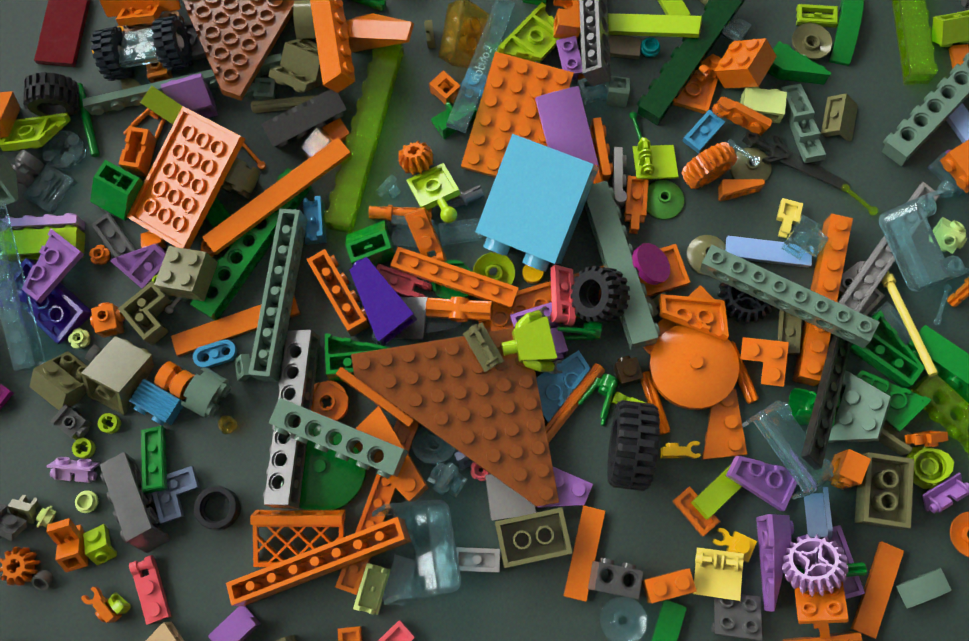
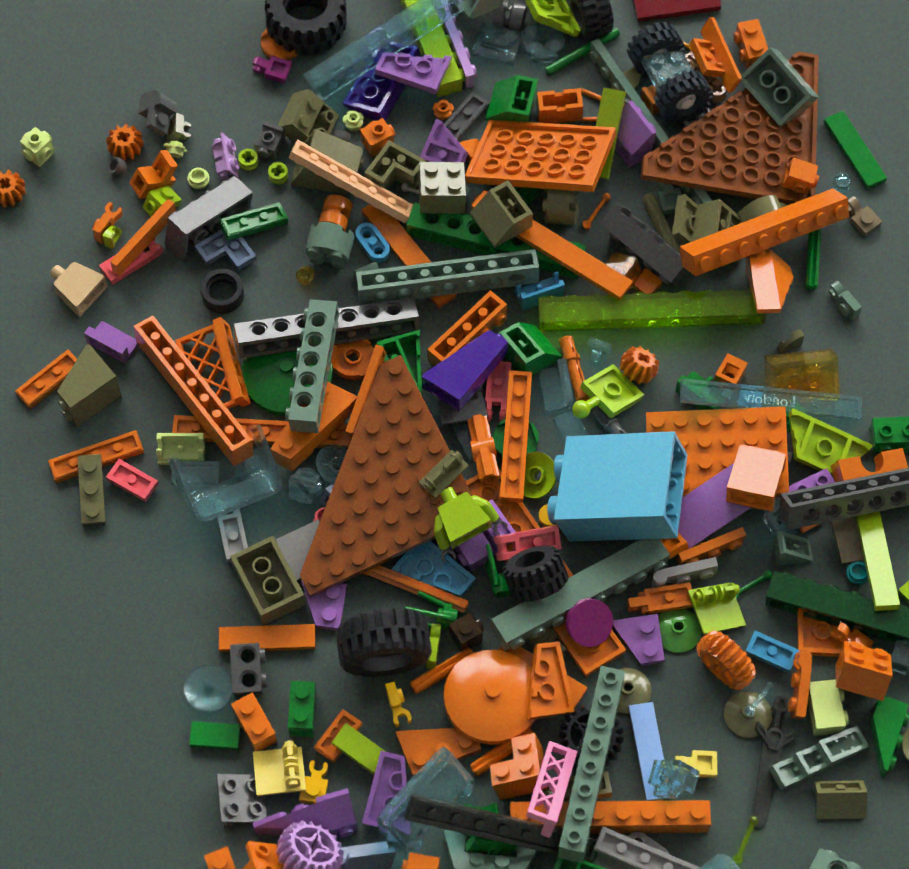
camera: 70 degrees right, 10 degrees down
dark azure brick [129,379,183,426] -> none
orange plate [405,207,447,262] -> none
orange slope [718,179,765,201] -> none
none -> orange tile [110,199,176,277]
none -> green brick [288,681,317,737]
none -> light nougat plate [289,140,413,223]
none -> olive slope [470,180,533,248]
none -> bright pink fence [526,741,577,838]
none -> medium lavender wing [613,614,665,666]
none -> panel [726,444,786,512]

